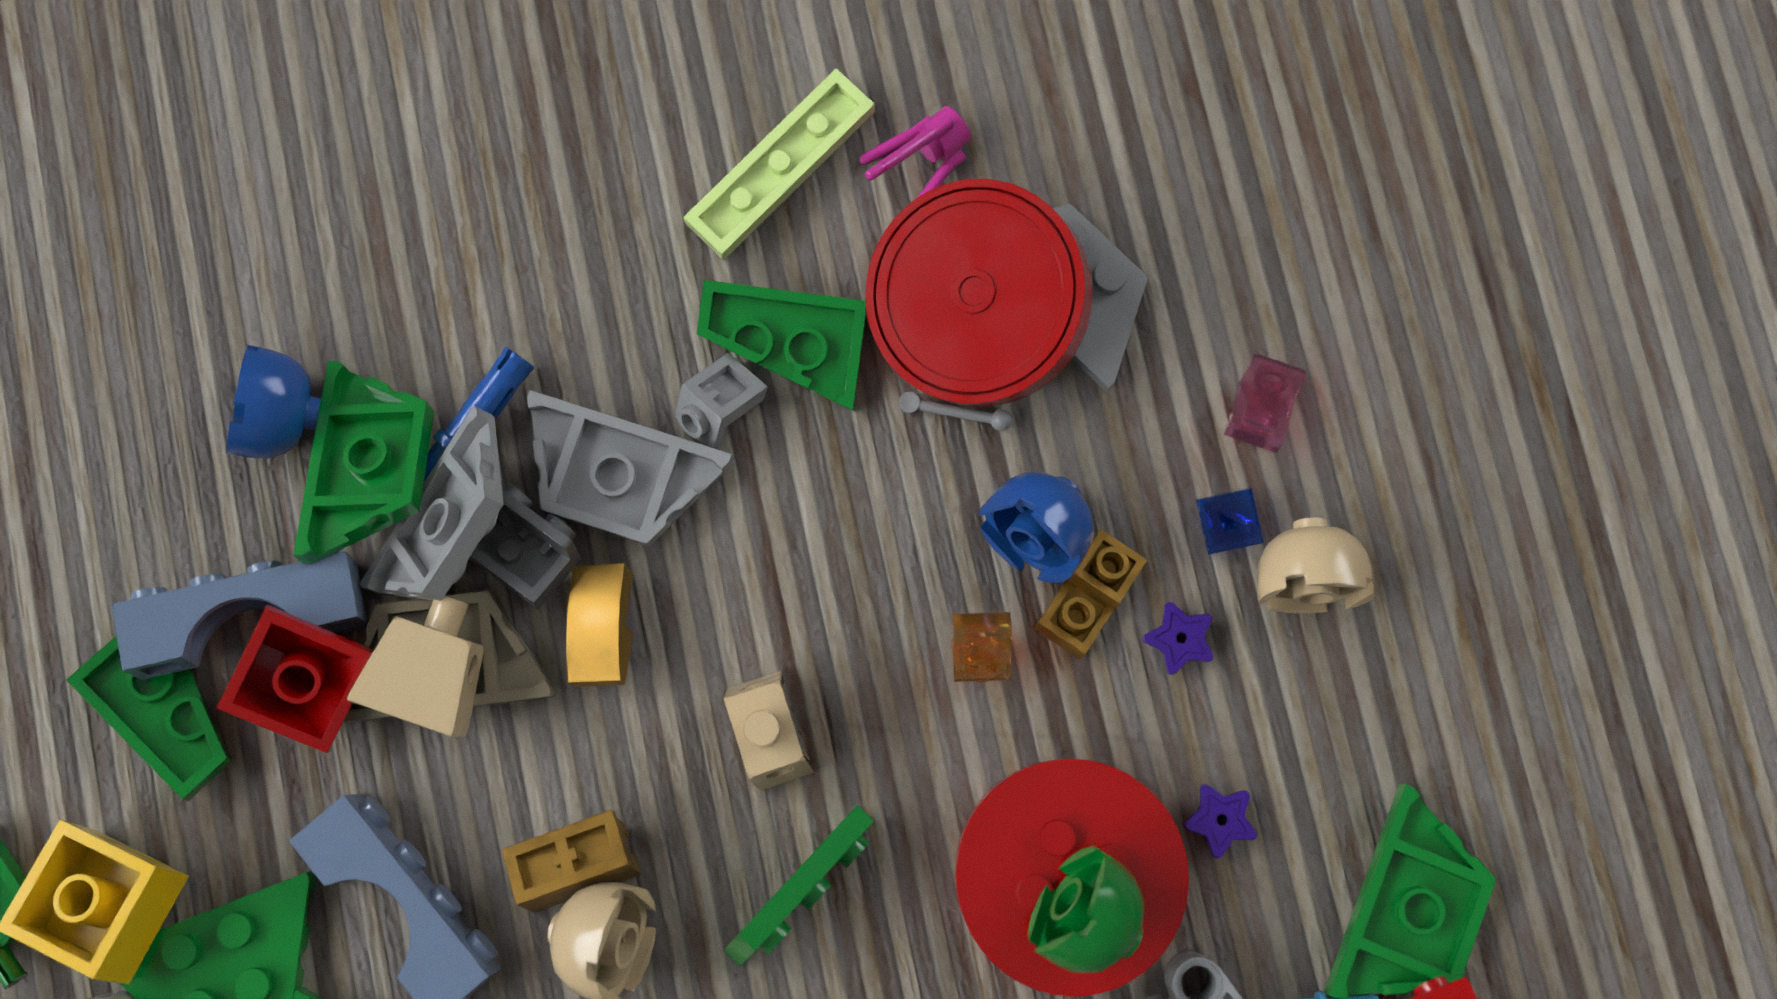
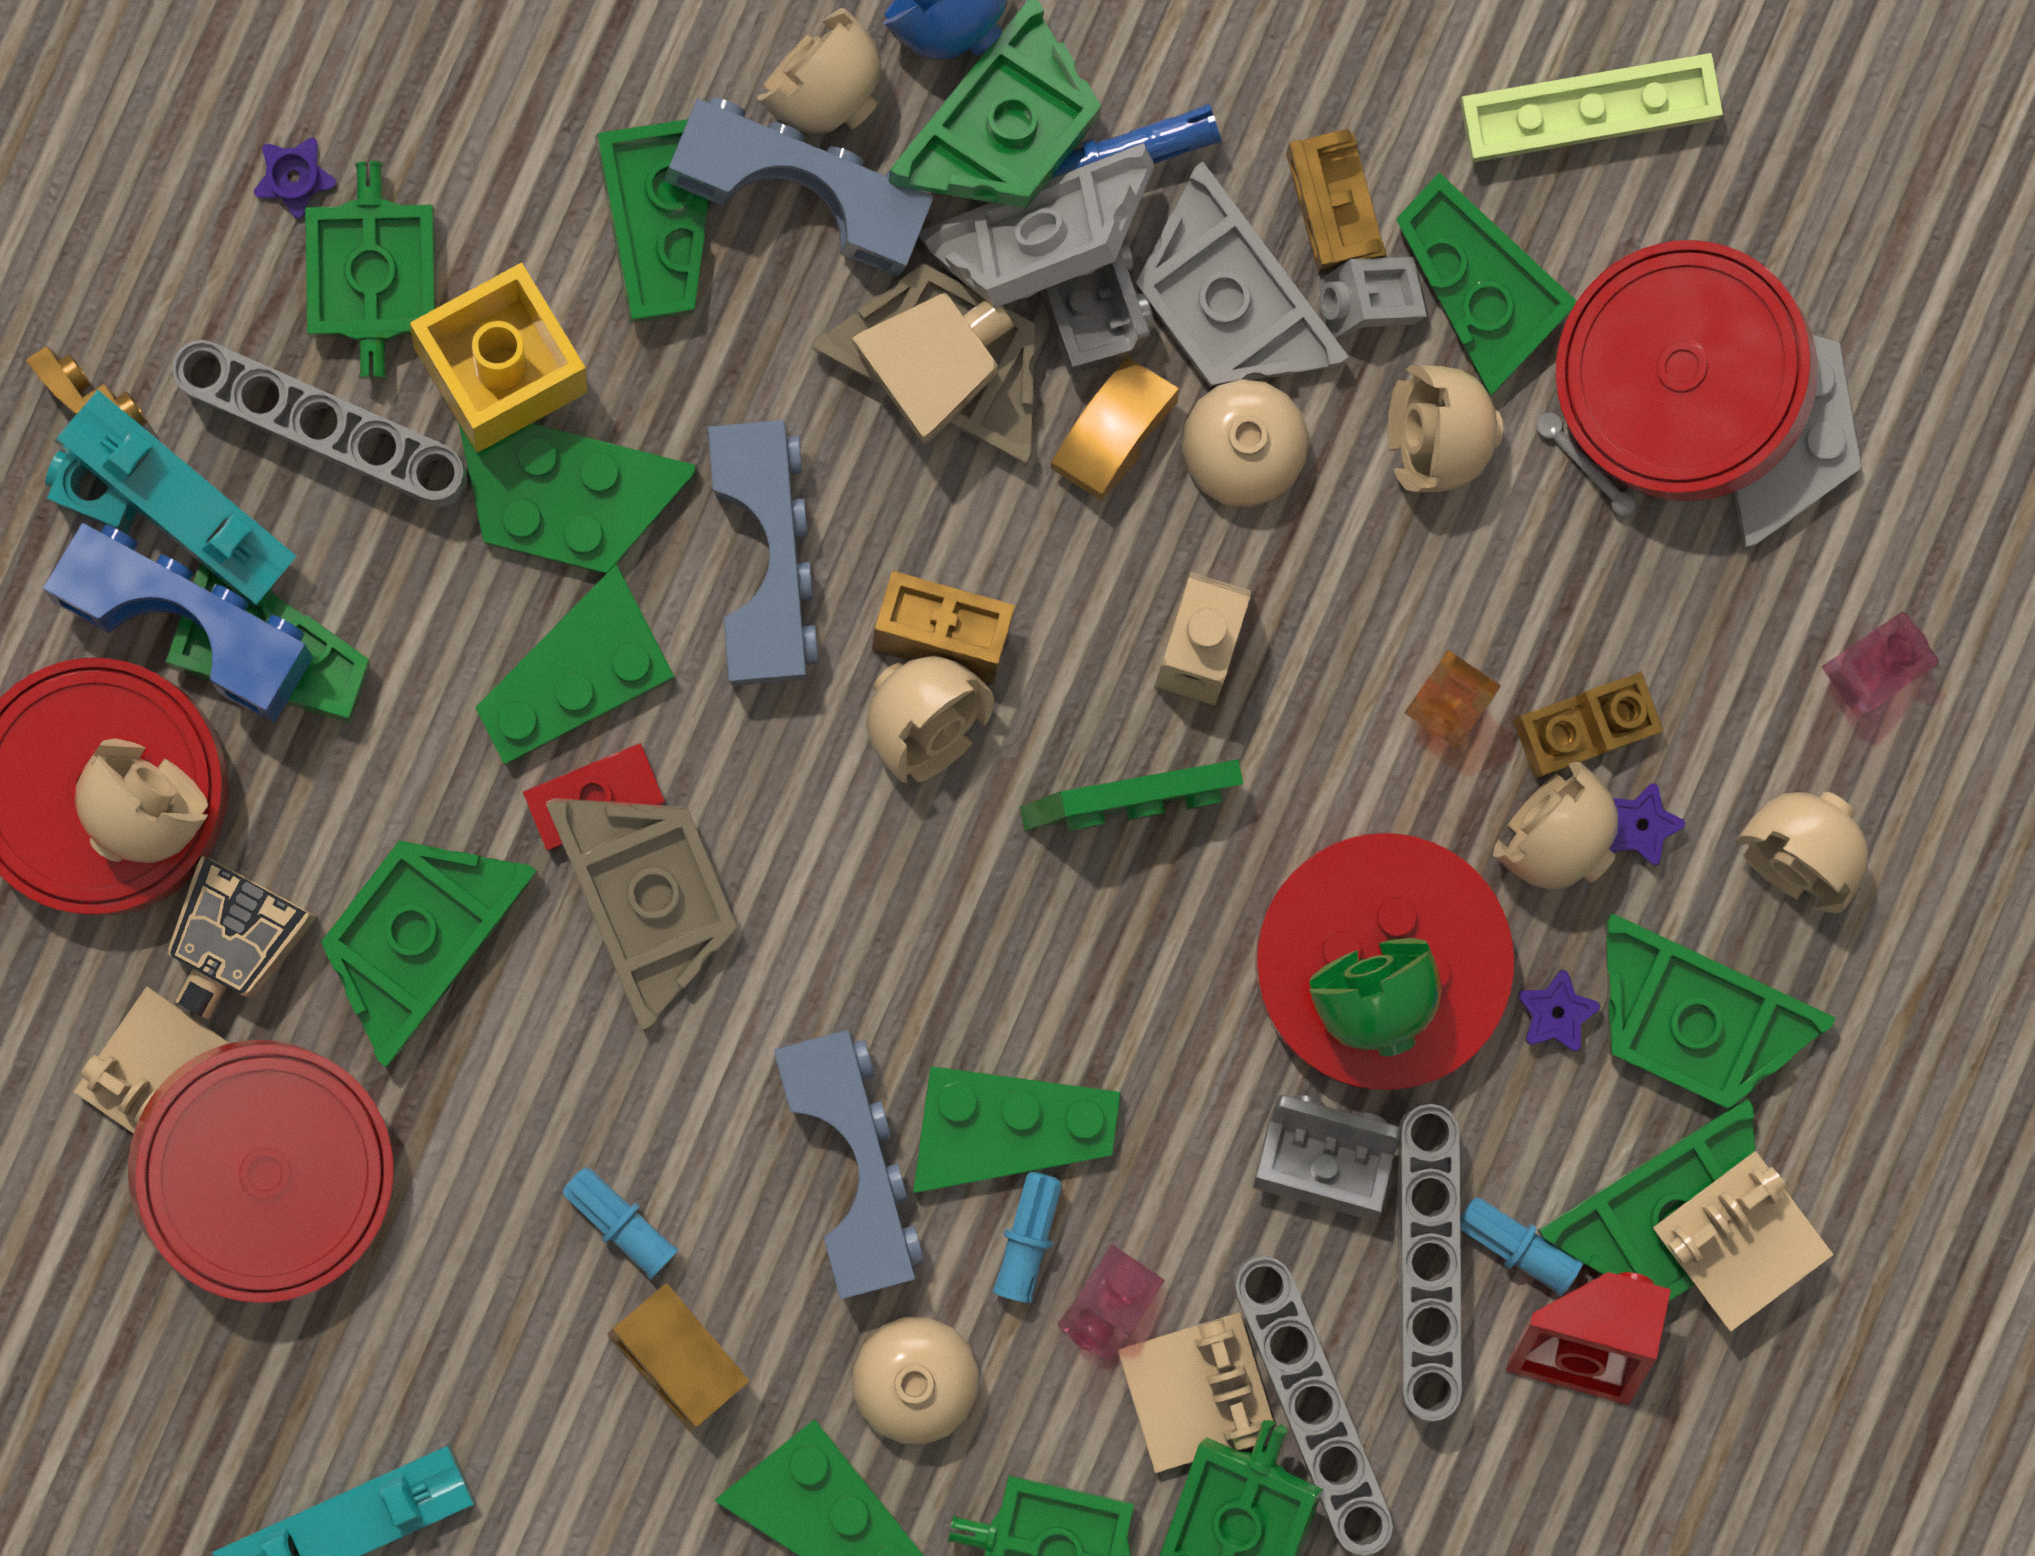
camera: 30 degrees right, 5 degrees up
red slope [217,605,374,753] -> none
dark pink plant [859,106,972,198] -> none
blue cylinder [979,472,1094,583] -> none
clear blue tile [1196,487,1264,555] -> none
none -> tan cylinder [757,8,881,135]
none -> tan cylinder [1182,379,1309,508]
none -> pearl gold hinge [1286,129,1387,275]
none -> tan cylinder [1387,365,1503,492]
none -> tan cylinder [1493,762,1618,890]
none -> green wing [1605,913,1836,1109]
none -> tan hinge [1653,1151,1833,1332]

